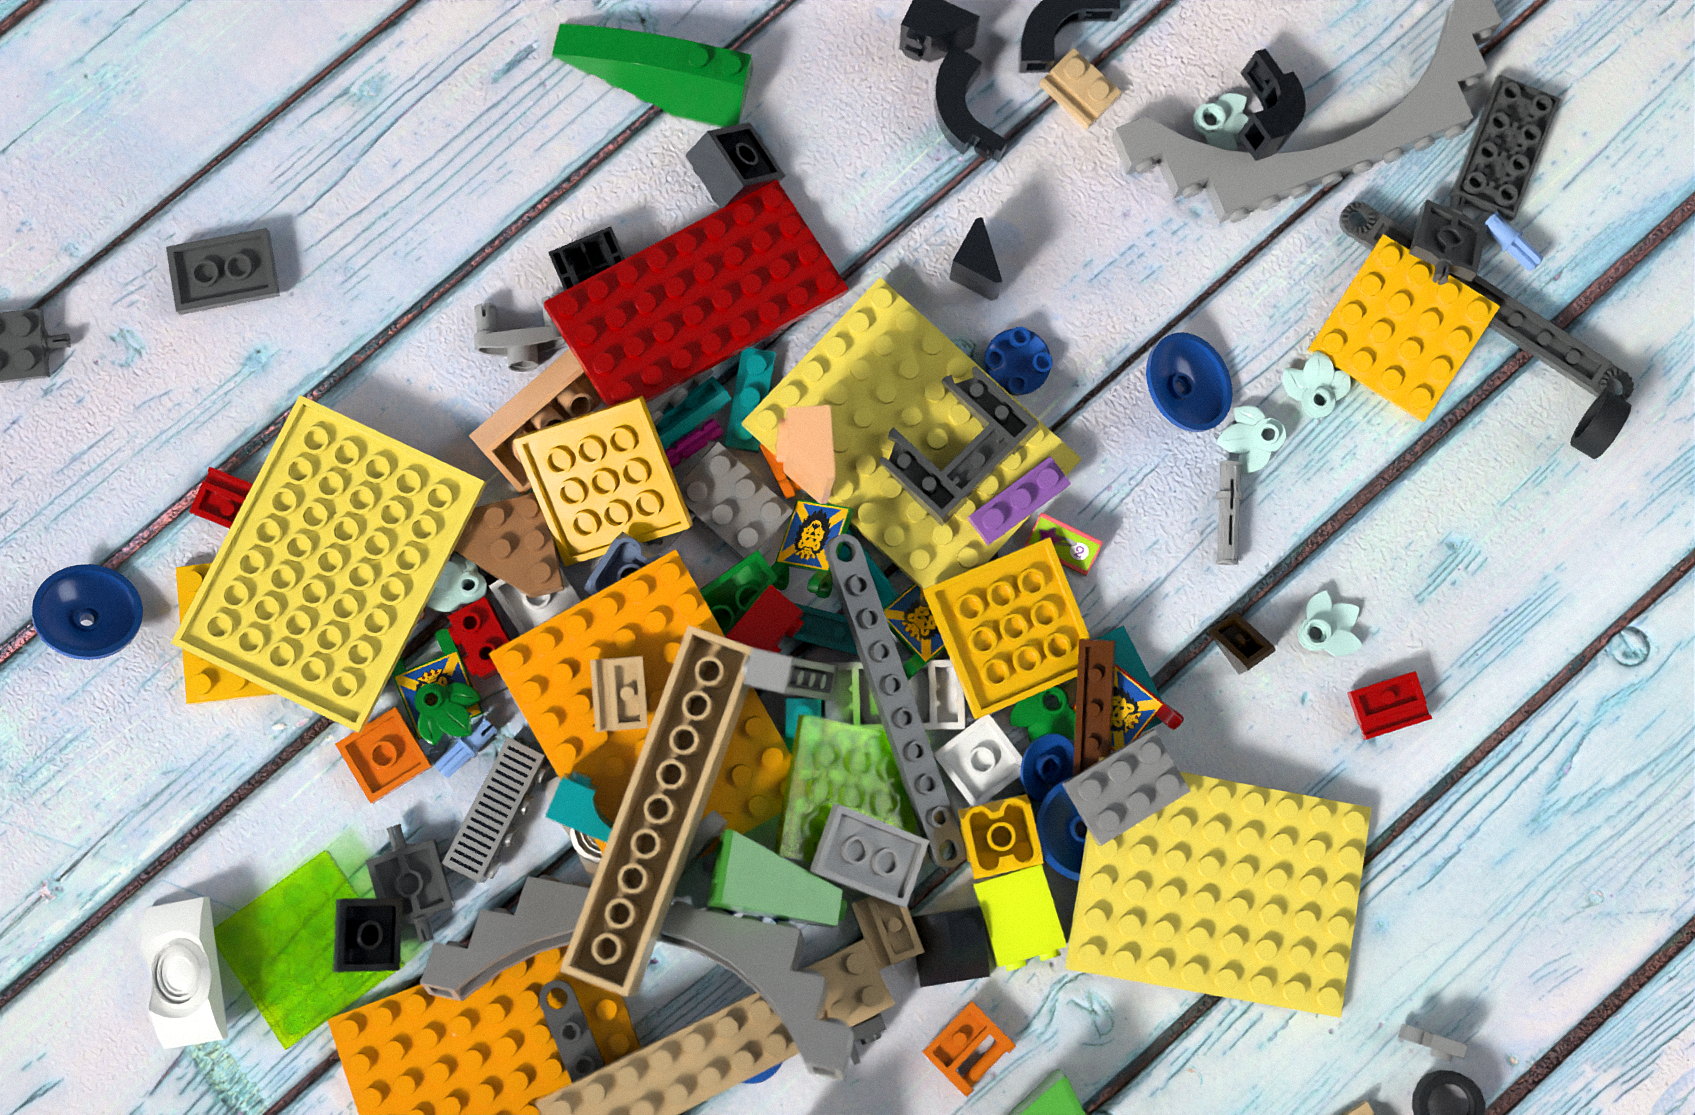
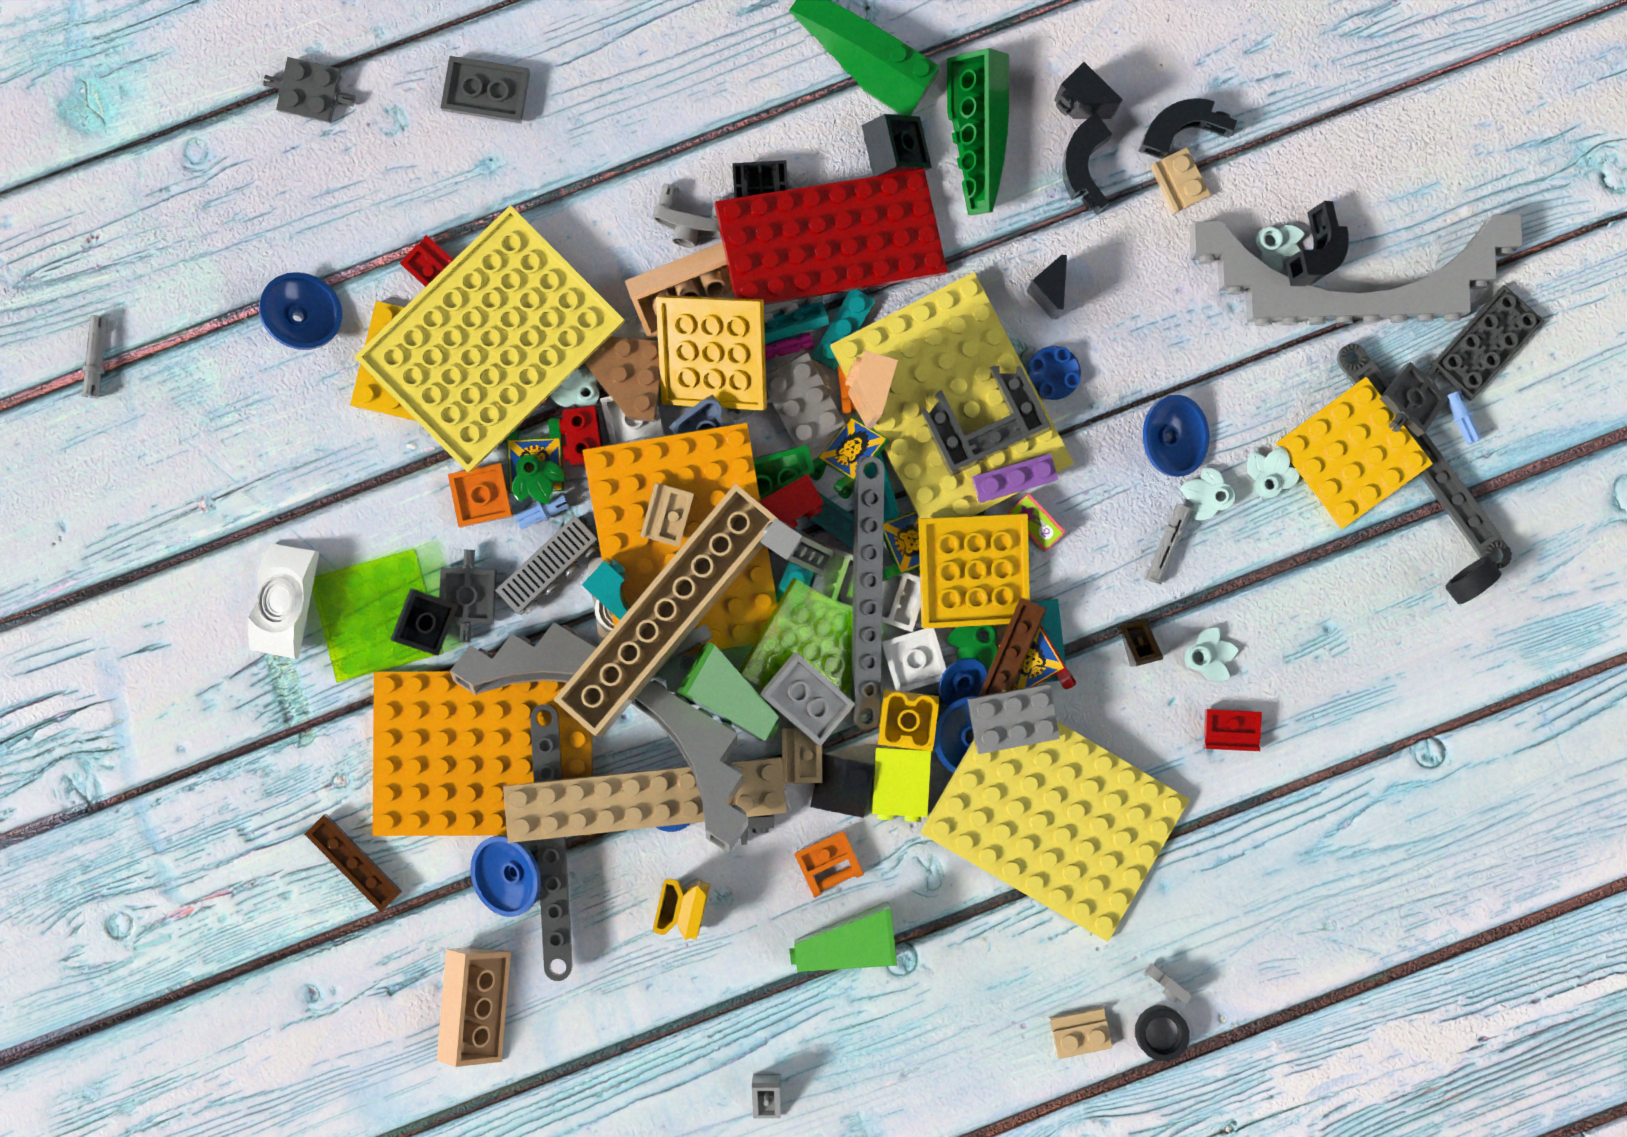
camera: 25 degrees right, 5 degrees up
none -> green wedge [947,48,1009,216]

